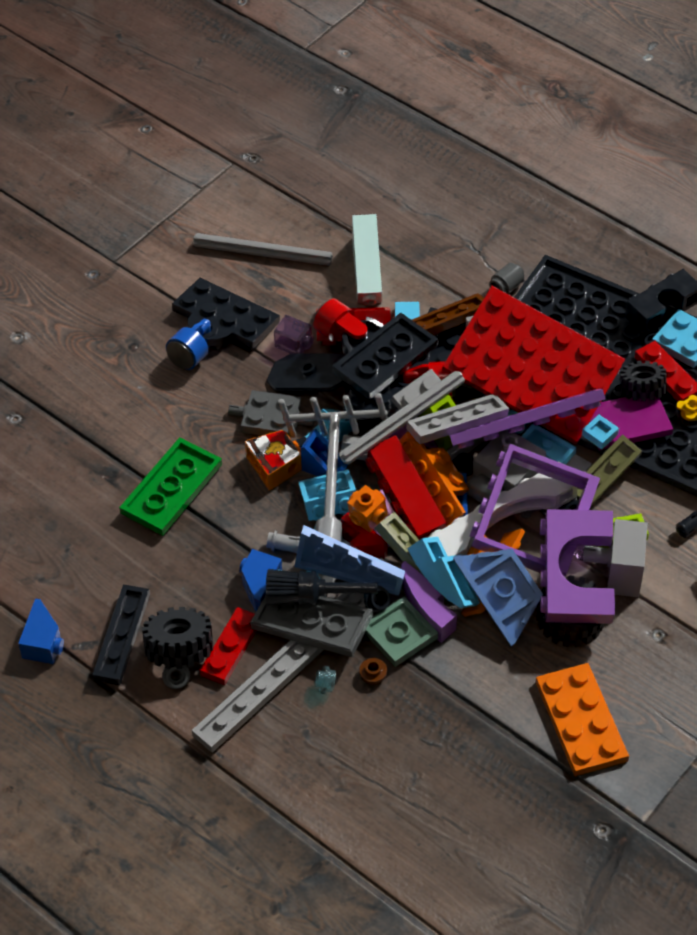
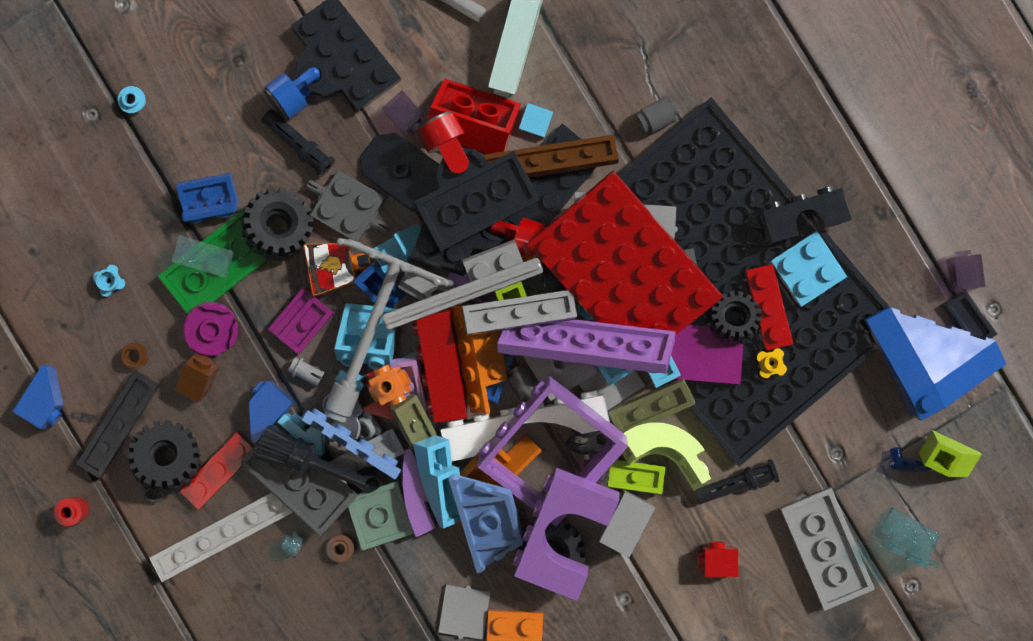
camera: 15 degrees right, 35 degrees up
none -> red brick [54,496,89,526]
none -> medium azure plate [93,265,125,297]
none -> medium azure plate [118,86,146,114]
none -> reddish brown plate [120,343,148,370]
none -> clear light blue plate [171,235,234,278]
none -> reddish brown brick [175,353,220,403]
none -> blue bracket [176,172,239,223]
none -> magenta tile [183,302,238,356]
none -> black tyre [241,187,313,261]
none -> black pin [261,109,335,177]
none -> magenta plate [268,287,335,355]
none -> light grey piece [438,584,491,640]
none -> yellowish green arch [622,423,711,491]

